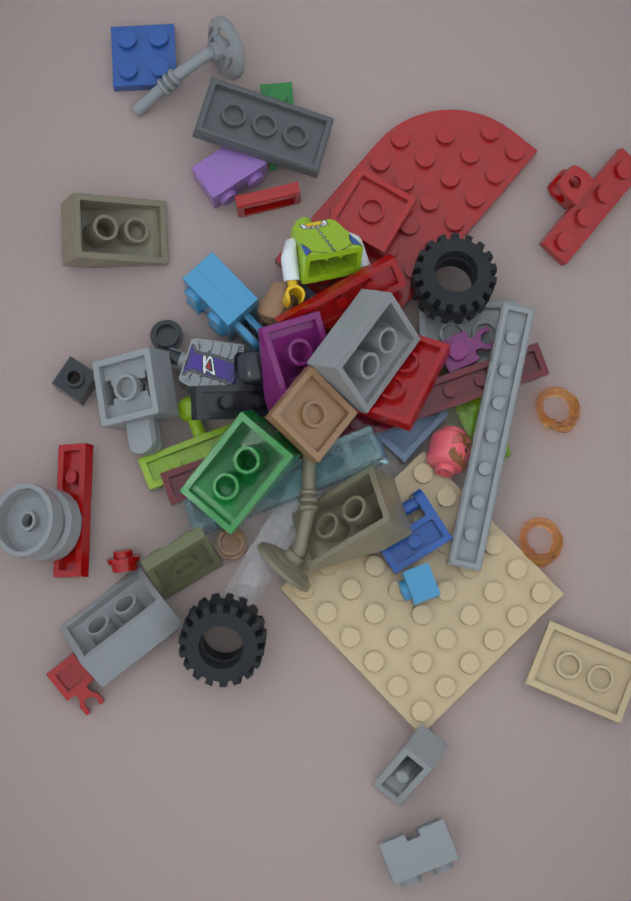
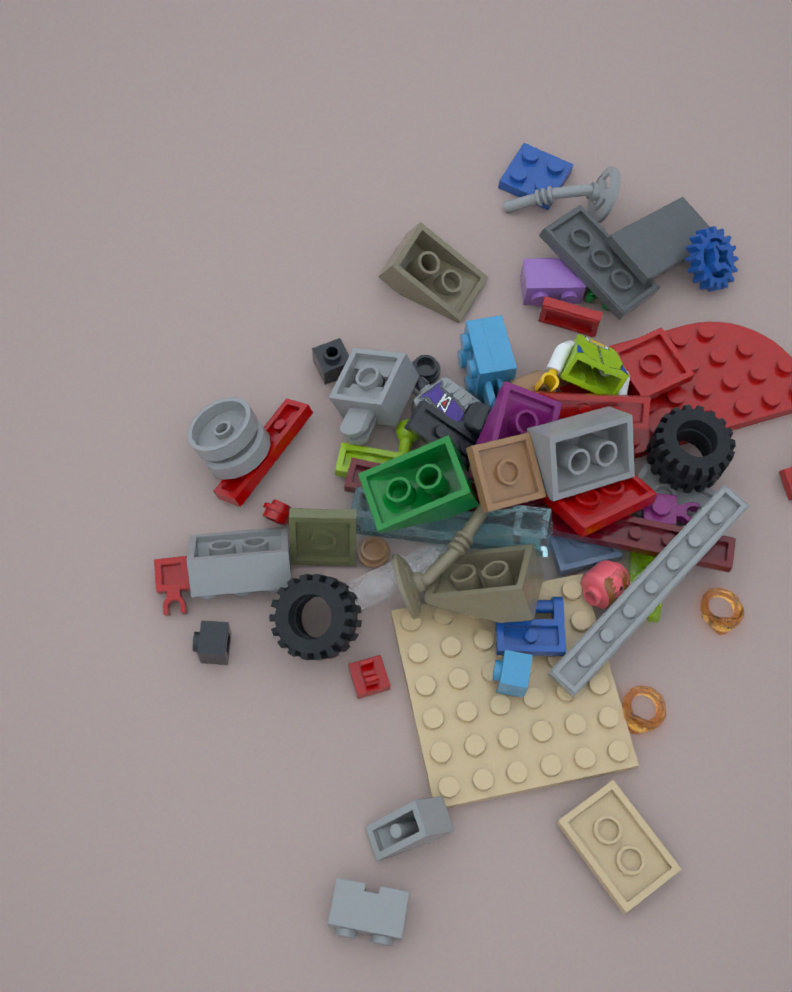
camera: 30 degrees right, 15 degrees down
none -> black plate [193,620,232,665]
none -> red tile [348,655,391,699]
none -> dark grey tile [605,197,710,285]
none -> blue gear [685,226,739,292]

